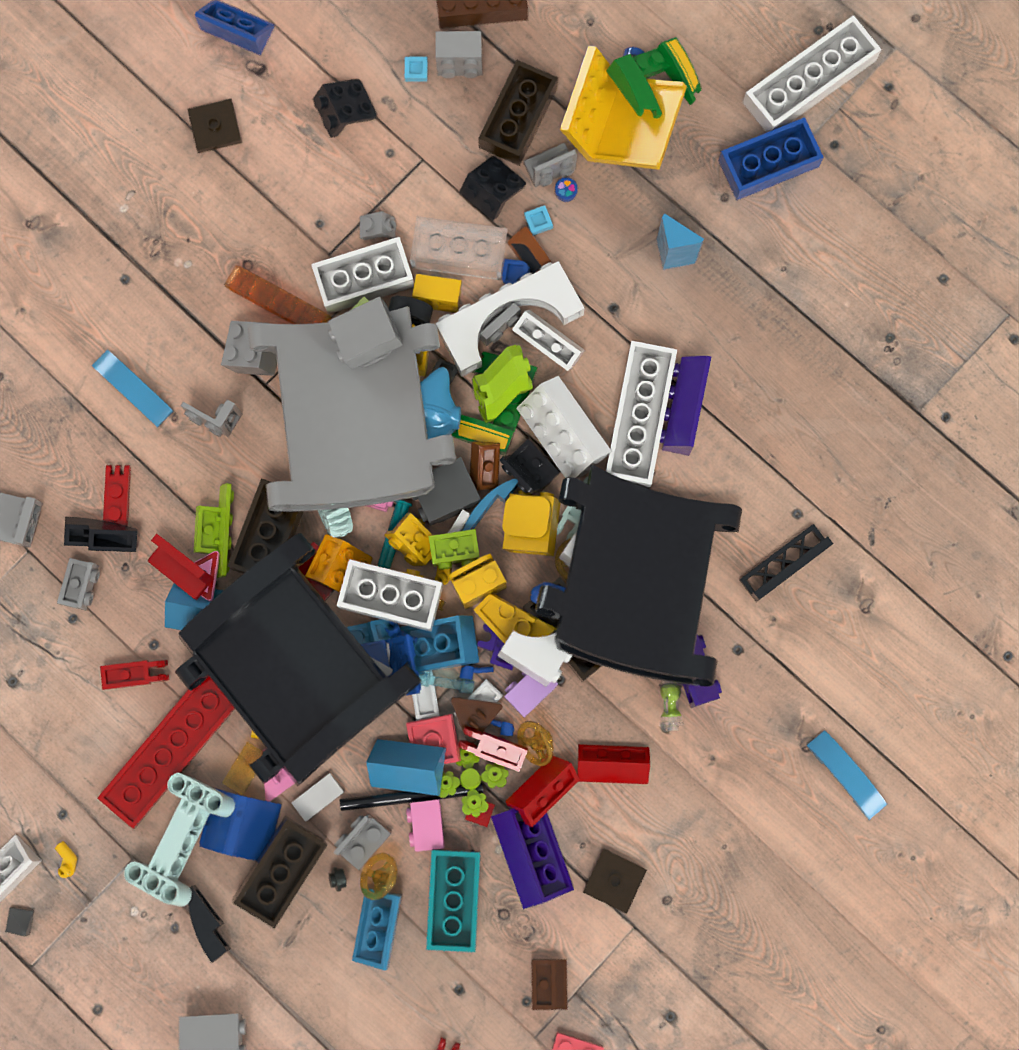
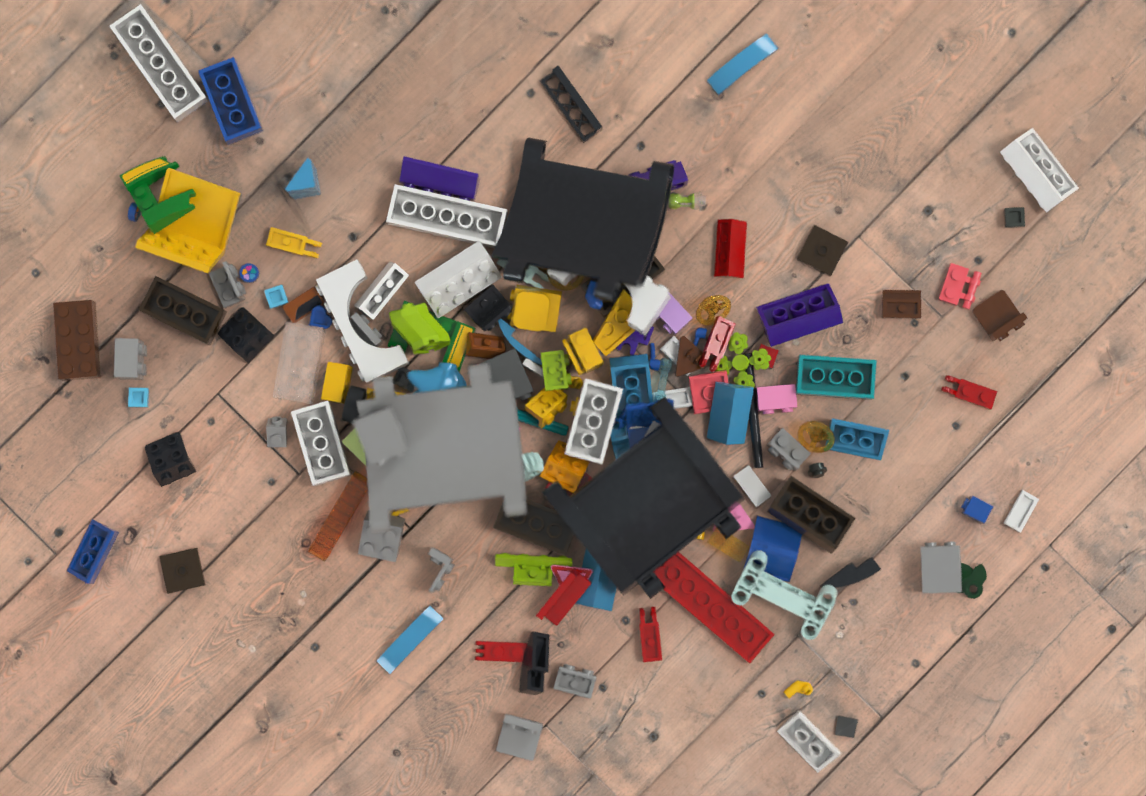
camera: 85 degrees left, 5 degrees up
red panel [505,756,580,827] -> none
none -> yellow hinge [266,227,322,259]

